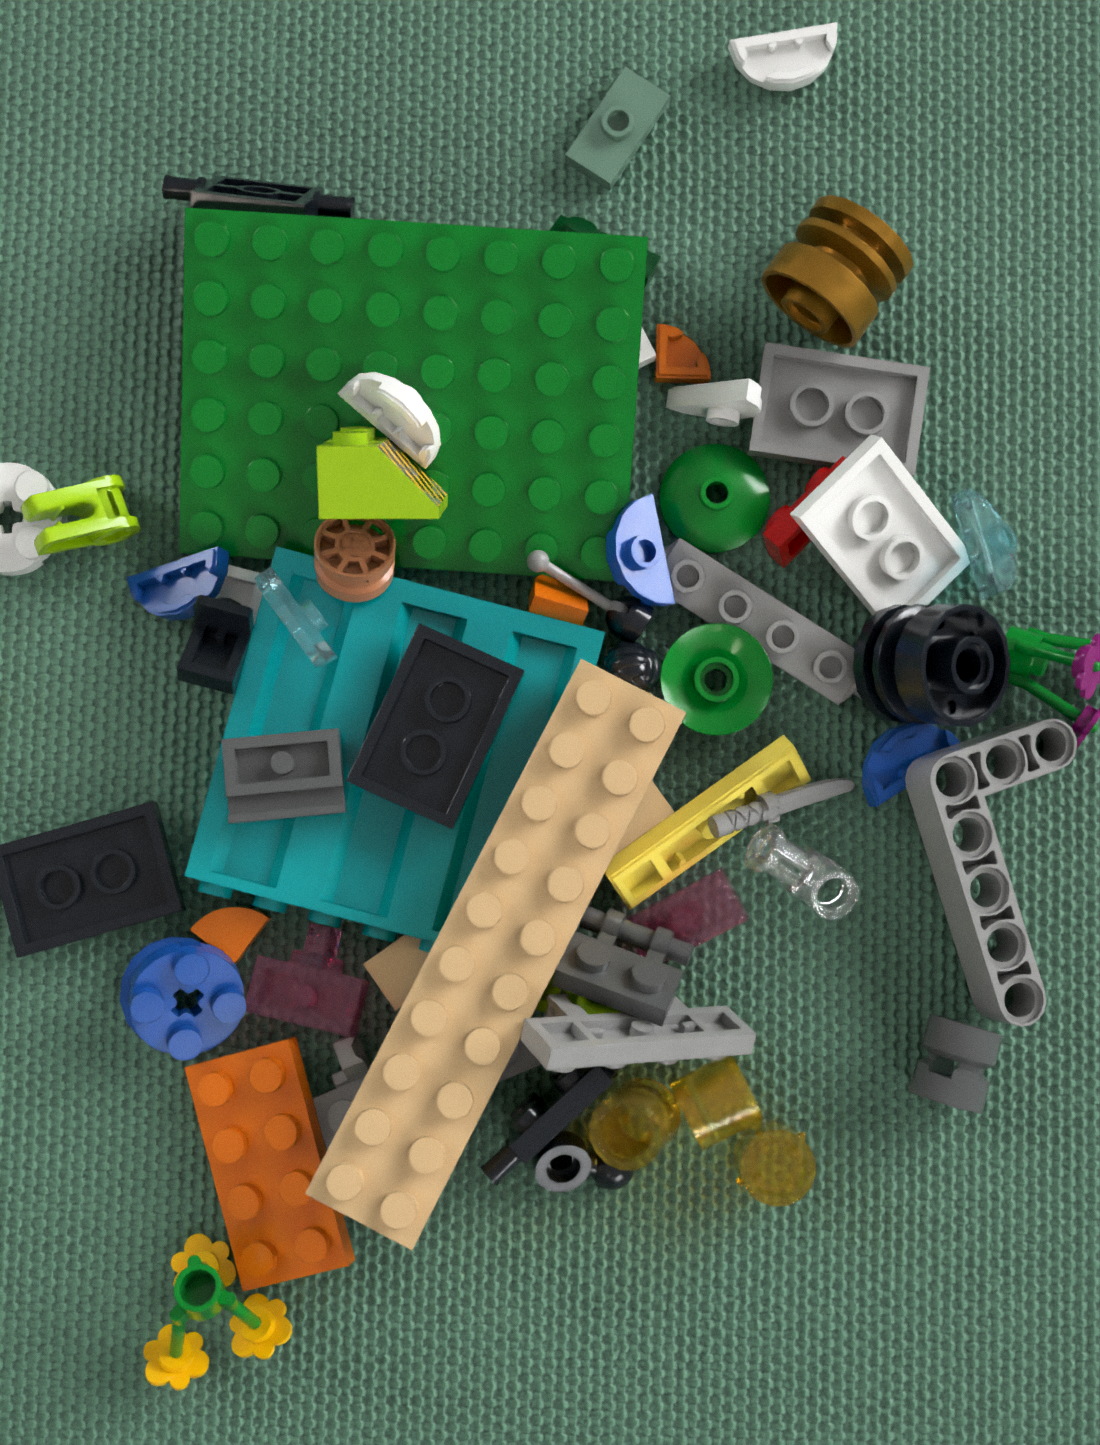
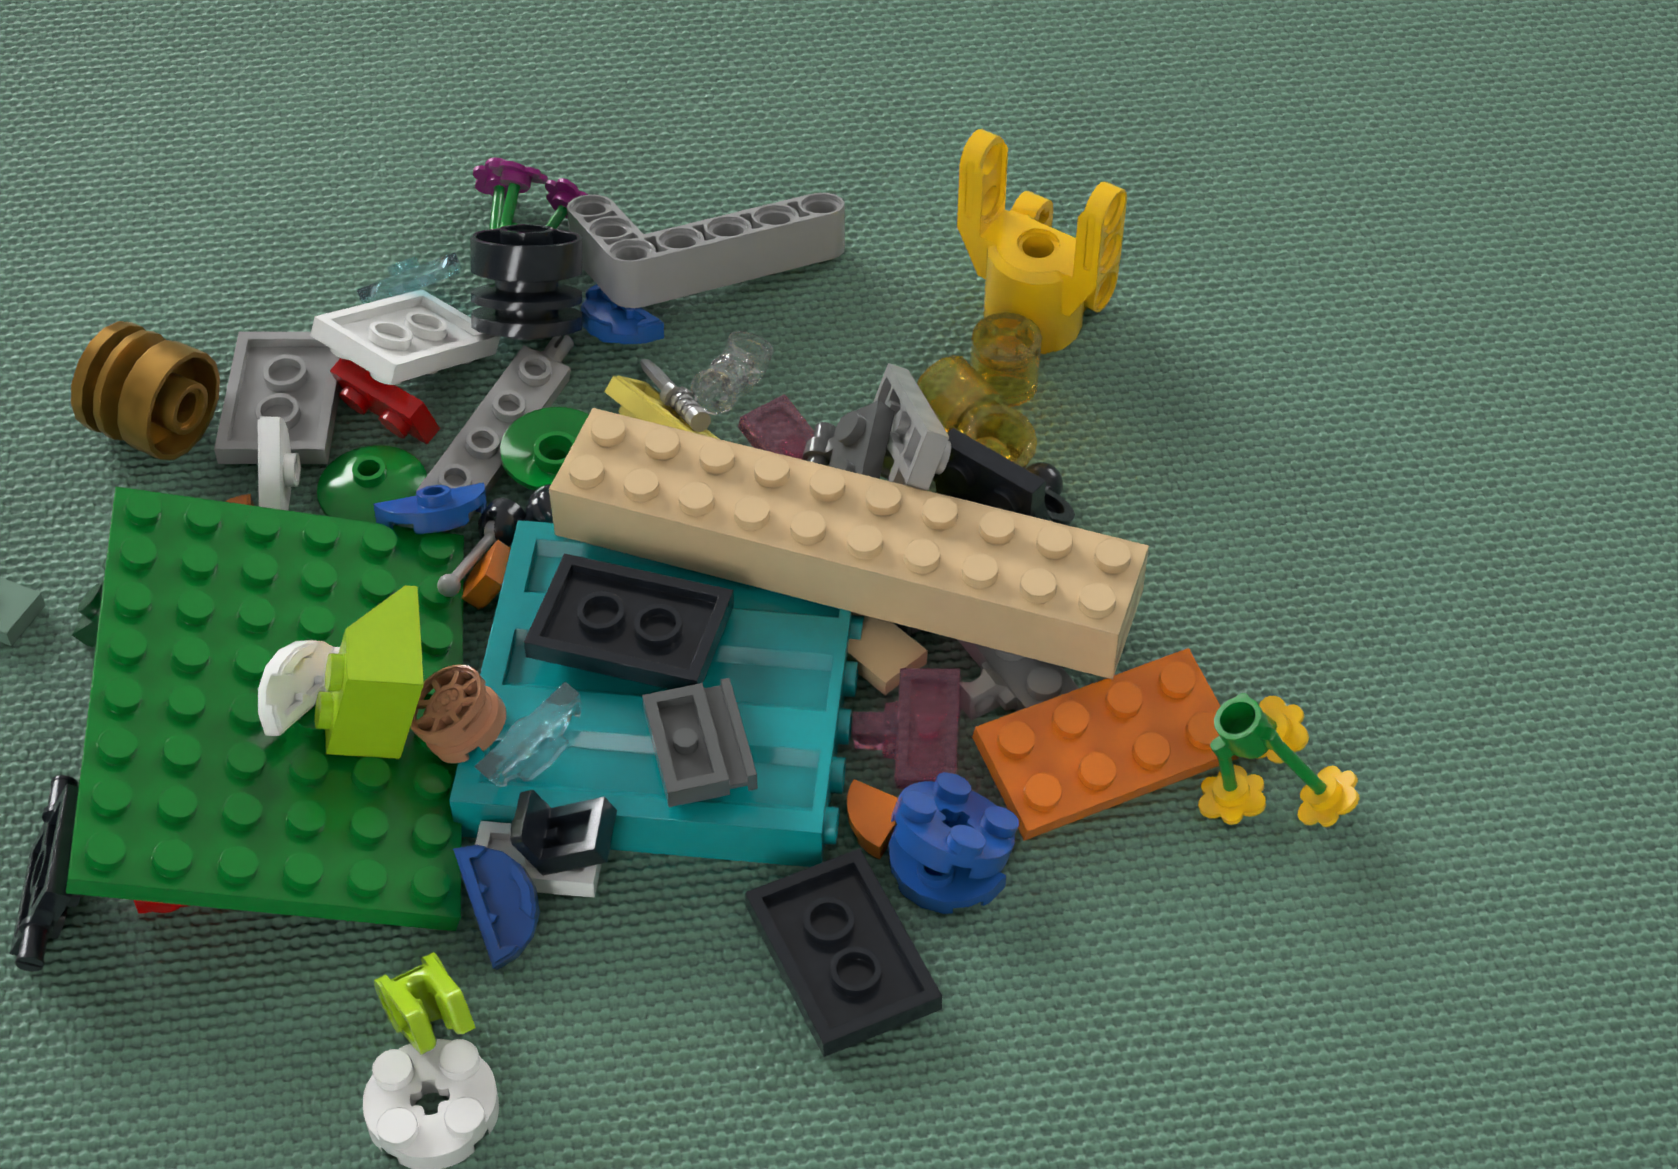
camera: 100 degrees left, 35 degrees down
dark grey wheel [908,1013,1003,1114] -> none
none -> yellow piece [957,129,1127,355]

